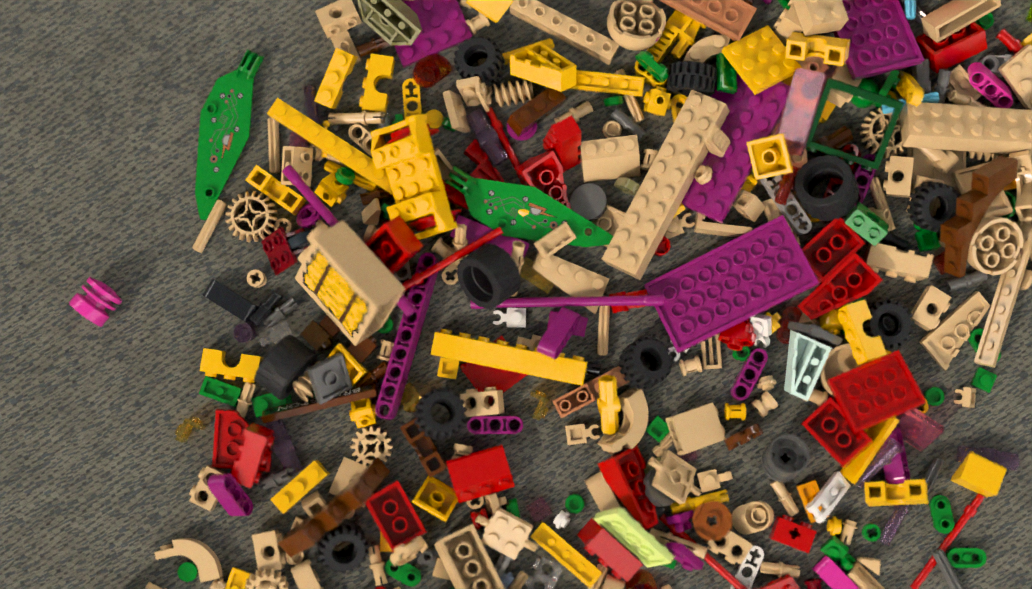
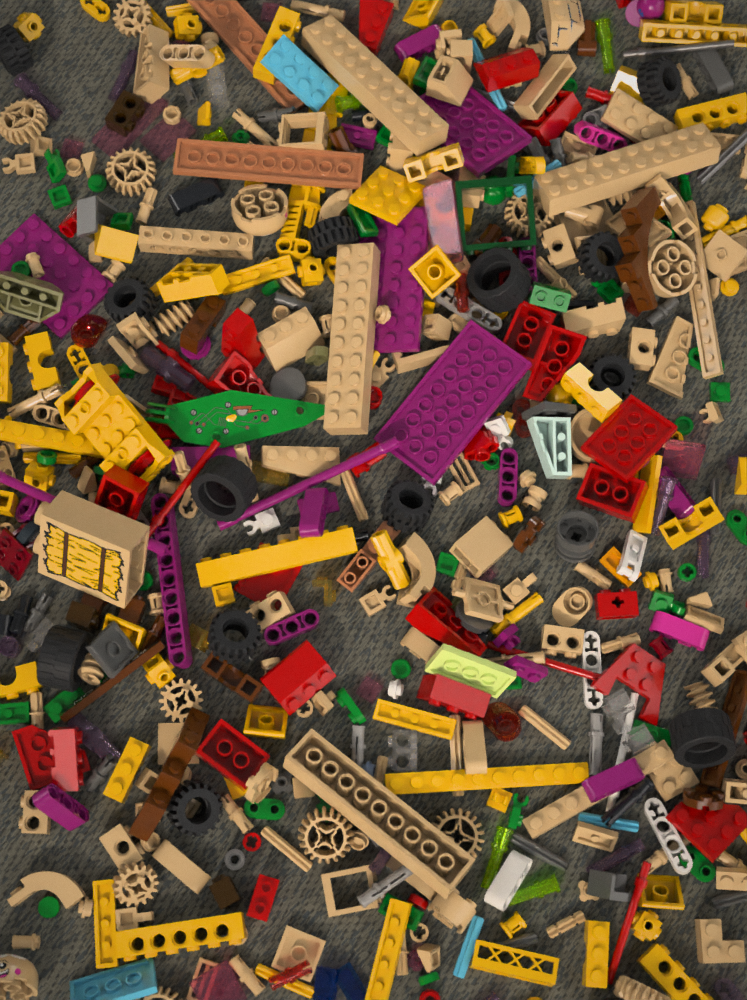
camera: 35 degrees left, 10 degrees down
red wheel [470,508,489,531] -> none
tan plate [475,507,538,560] -> none
tan plate [533,222,577,259] -> none
green plate [635,51,669,83] -> none
dark orange plate [693,501,733,541] -> none
tan slope [703,123,731,157] -> none

